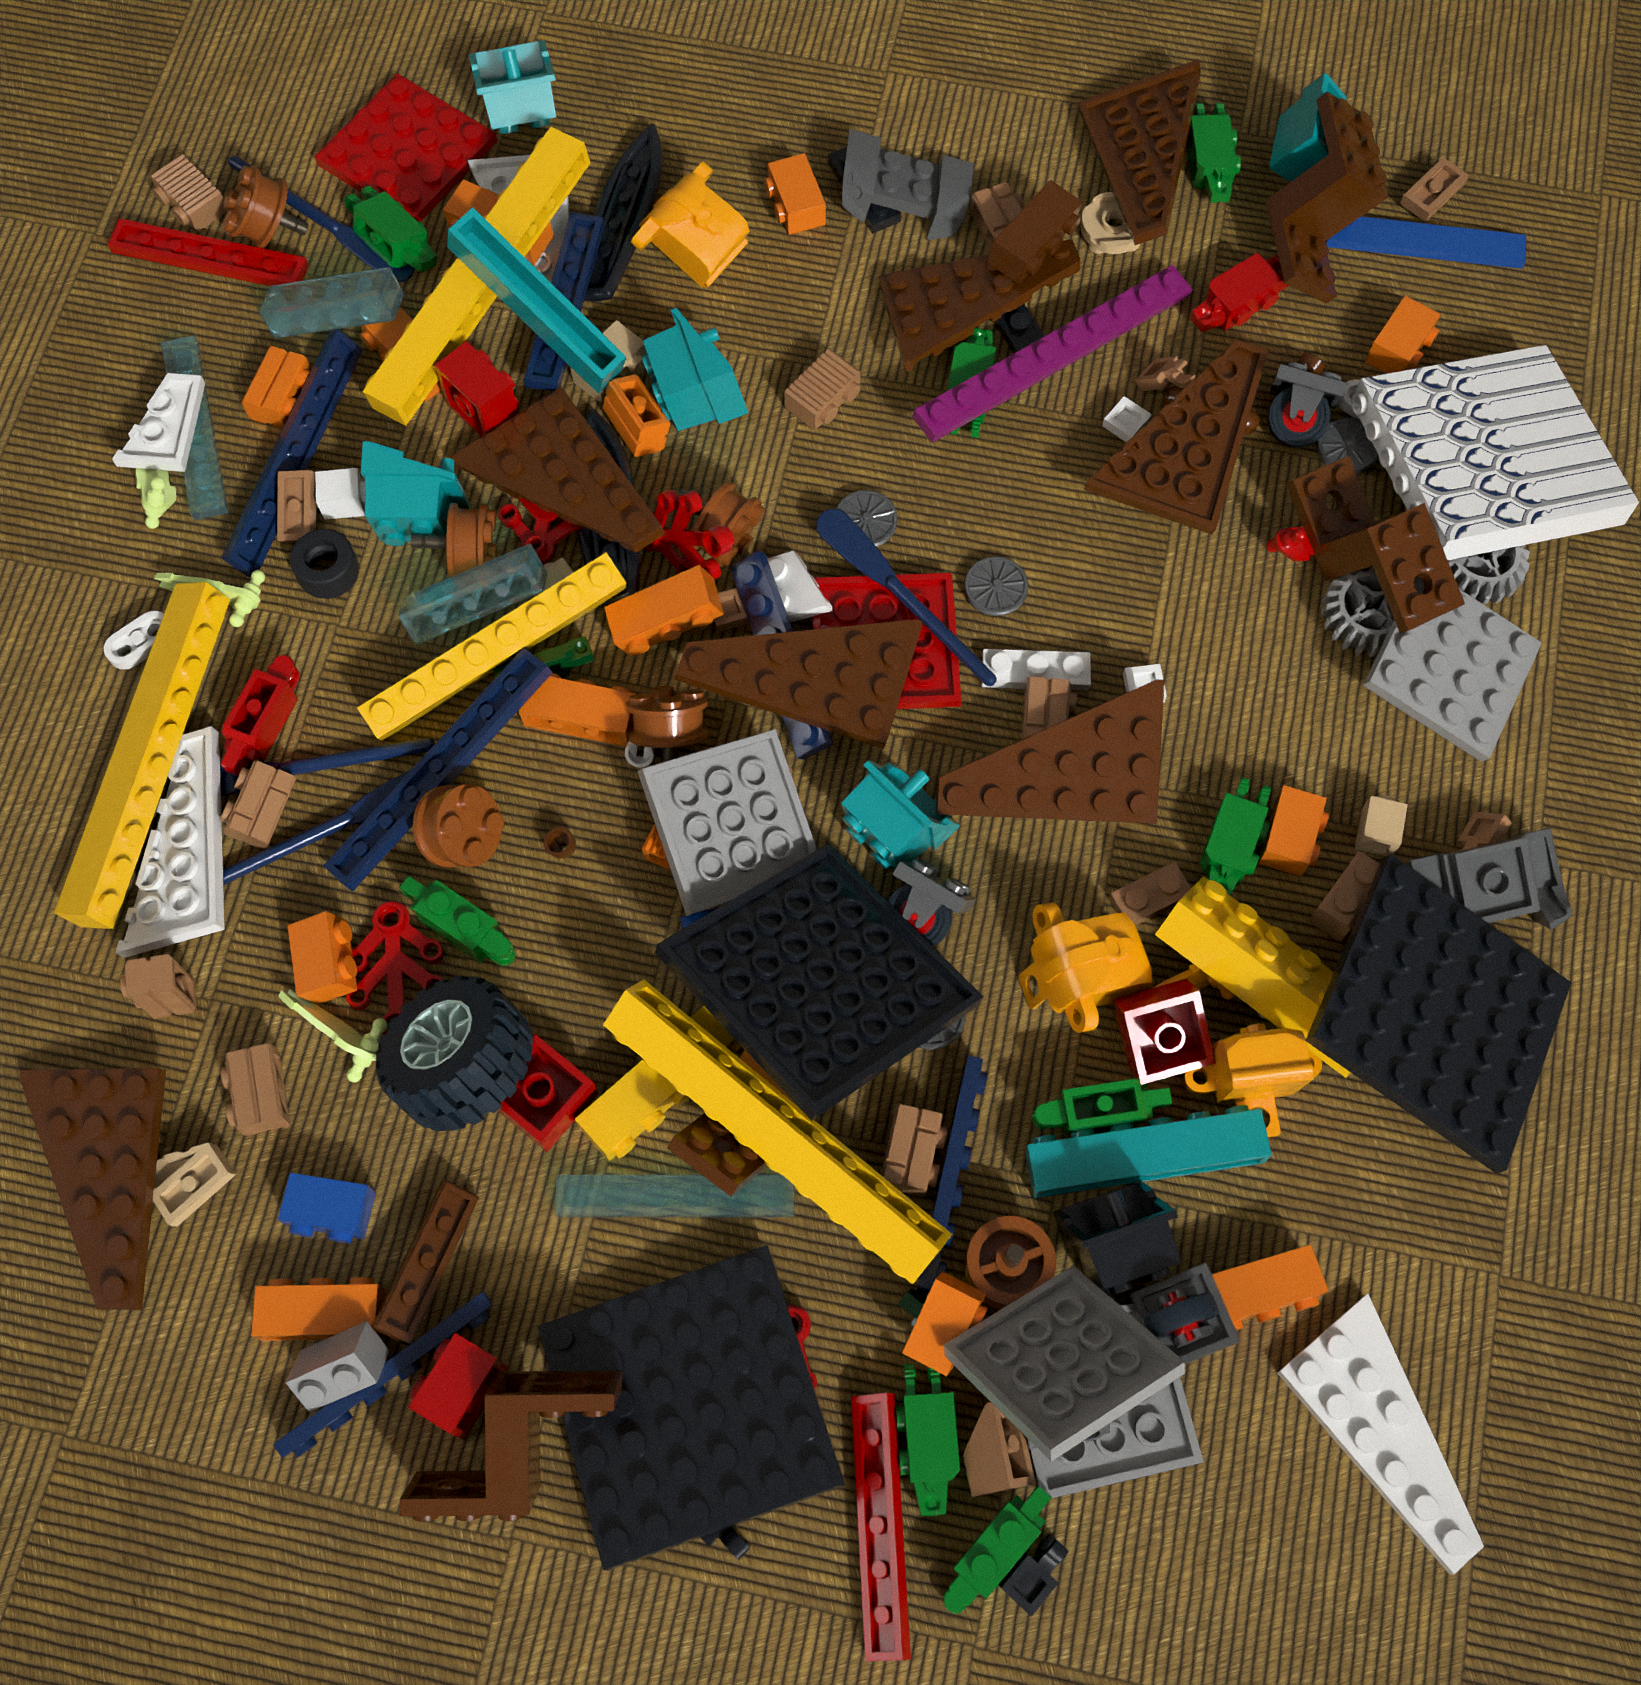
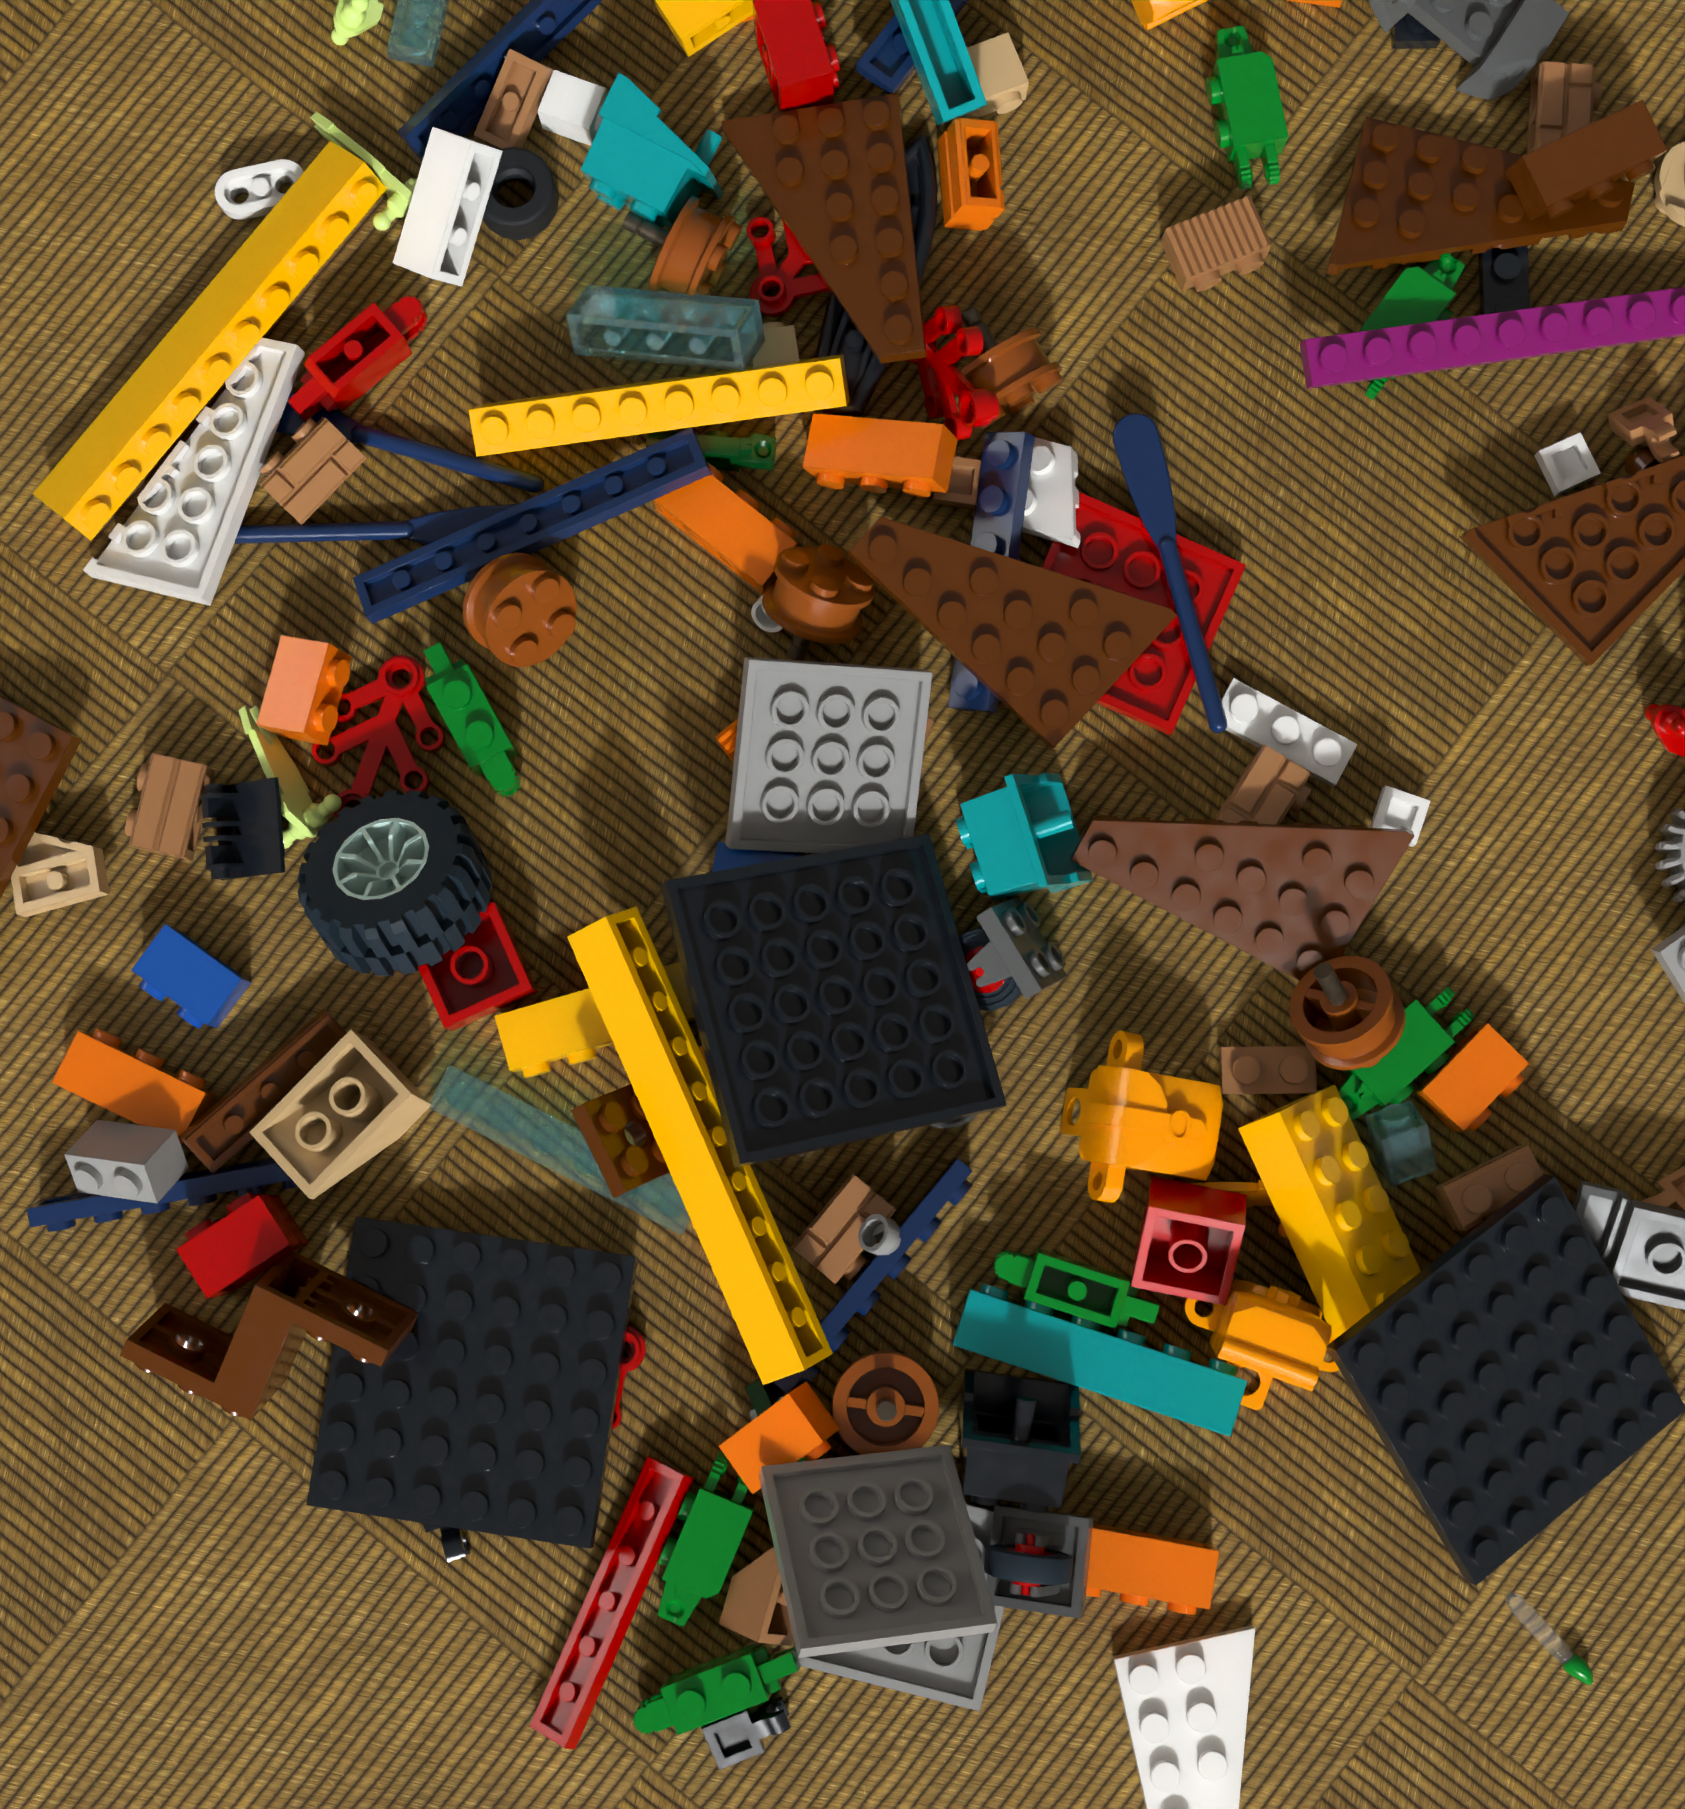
camera: 25 degrees right, 15 degrees up
medium nougat brick [120,954,197,1019] -> none
reddish brown hinge [544,827,576,859] -> none
teal piece [641,308,749,431] -> none
dark grey wheel [837,490,897,547] -> none
dark grey wheel [965,556,1028,616] -> none
tan brick [1355,795,1408,857] -> none
none -> black hinge [200,777,285,880]
none -> tan slope [249,1029,432,1200]
none -> white brick [393,127,503,286]
none -> light grey hinge [858,1214,901,1255]
none -> green hinge [1206,26,1289,190]
none -> dark orange wheel [1289,956,1406,1070]
none -> clear light blue brick [1366,1101,1437,1186]
none -> clear piece [1506,1593,1593,1685]

